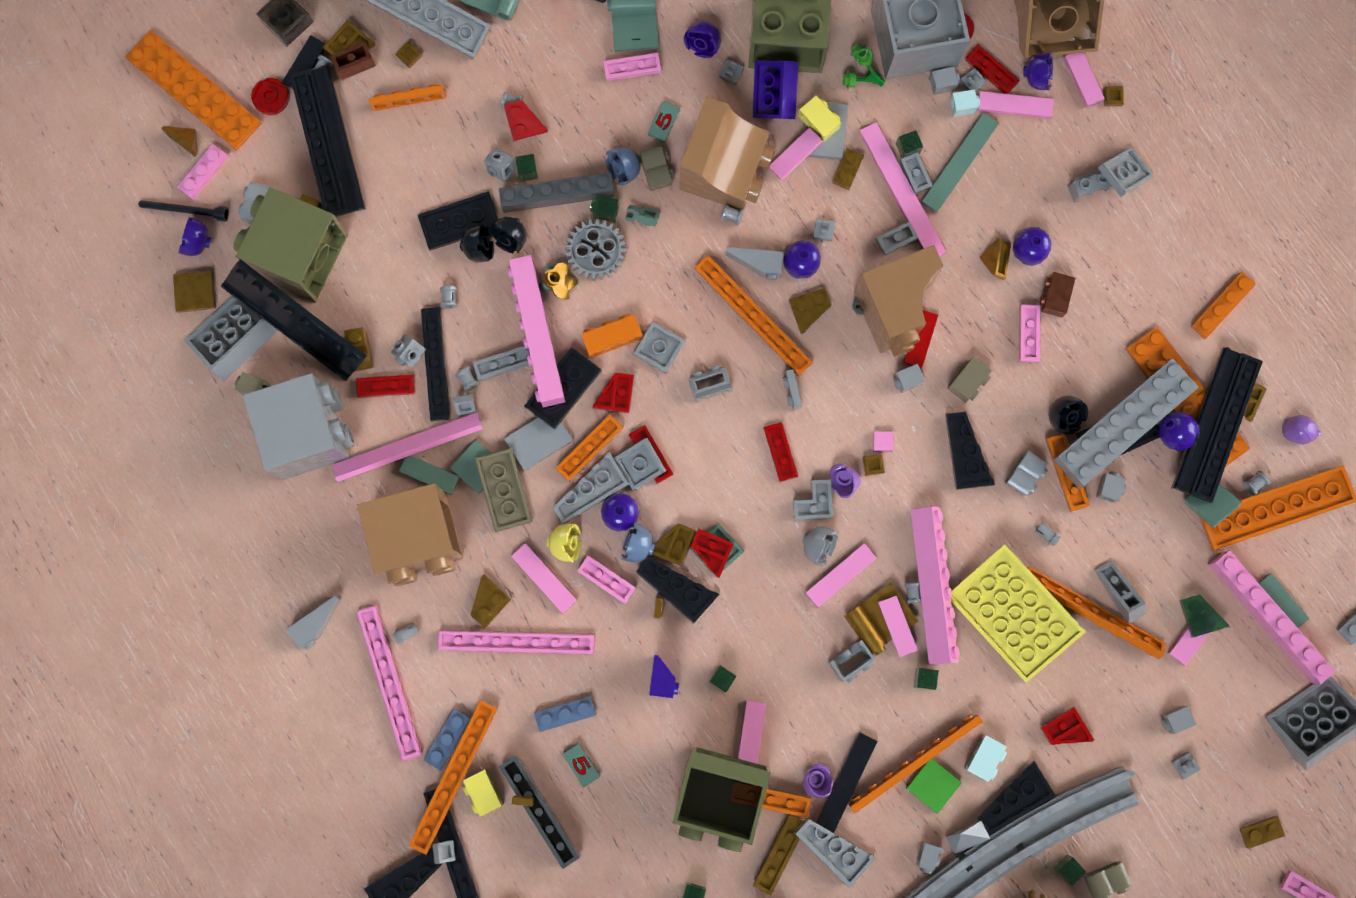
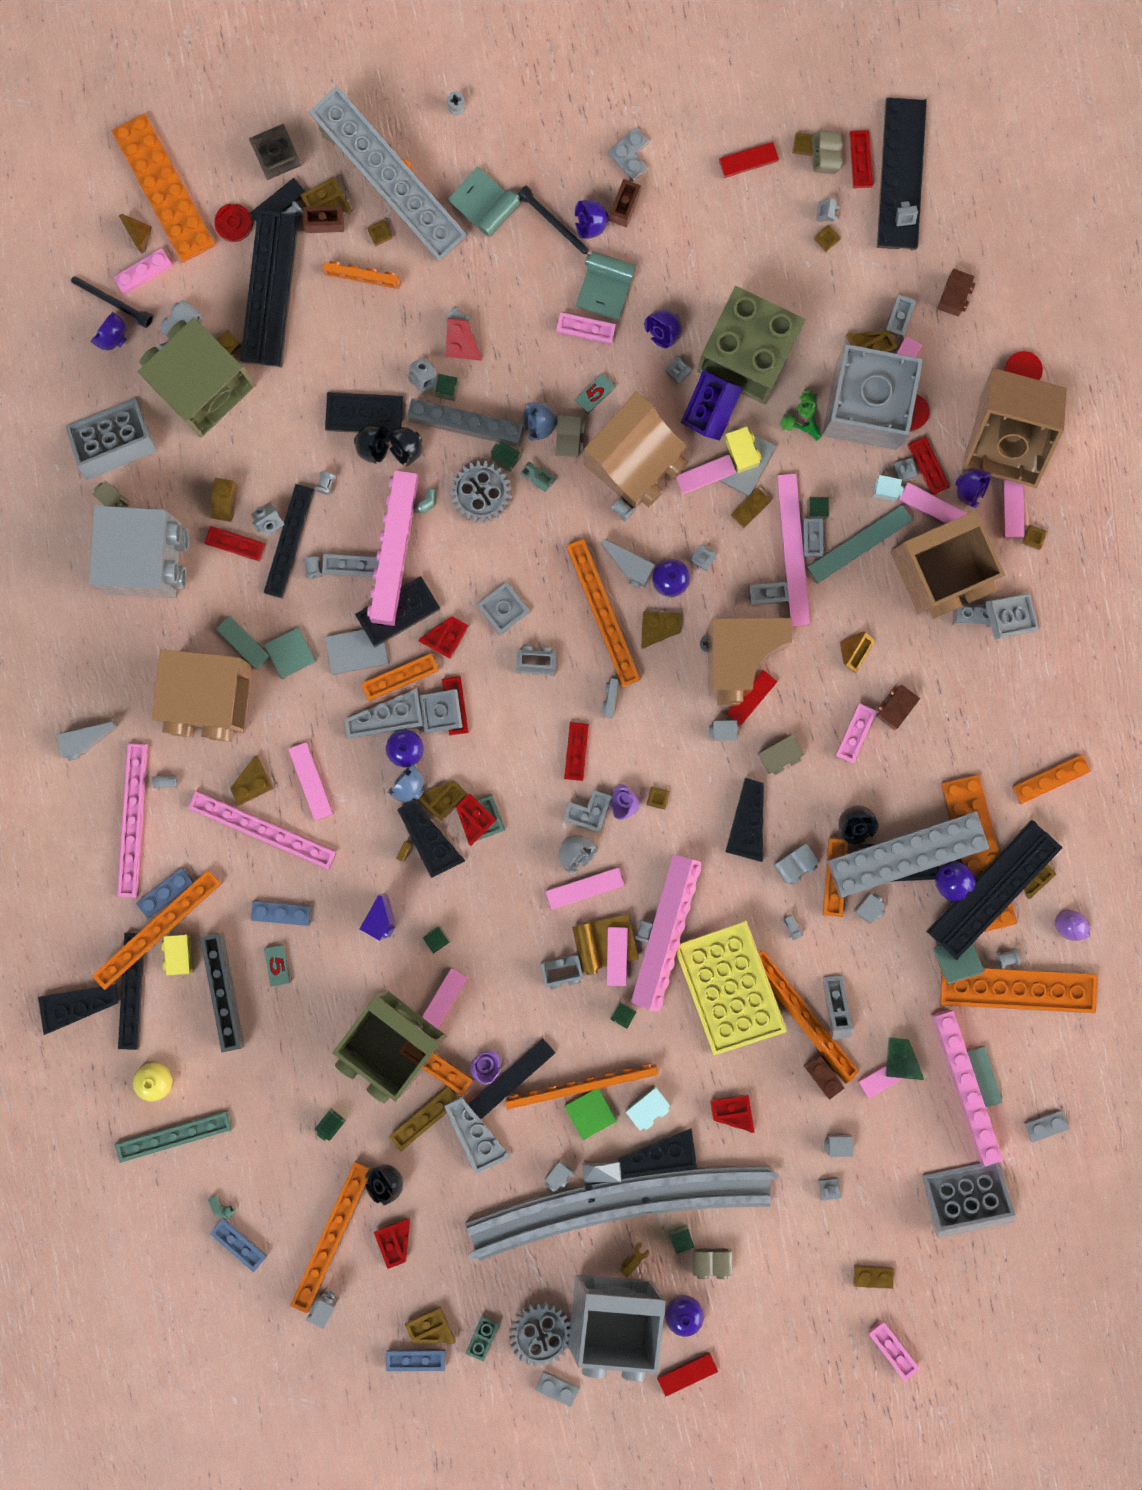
camera: 25 degrees right, 5 degrees up
pearl gold tile [173,270,215,313] -> none
black plate [221,259,367,381] -> none
bright pink tile [332,412,483,482] -> none
light grey plate [432,840,455,864] -> none
light grey tile [453,391,476,416] -> none
dark tan tile [474,448,532,532] -> none
pearl gold tile [512,795,534,806] -> none
plate [543,263,578,300] -> none
light yellow cylinder [547,524,582,563] -> none
bright pink plate [577,556,636,604] -> none
orange brick [581,314,643,359] -> none
bright pink tile [873,431,893,452] -> none
light grey brick [929,67,960,95] -> none
dark purple cylinder [1012,227,1052,266] -> none
none -> copper brick [804,1054,845,1100]
none -> medium nougat piece [891,510,1005,619]

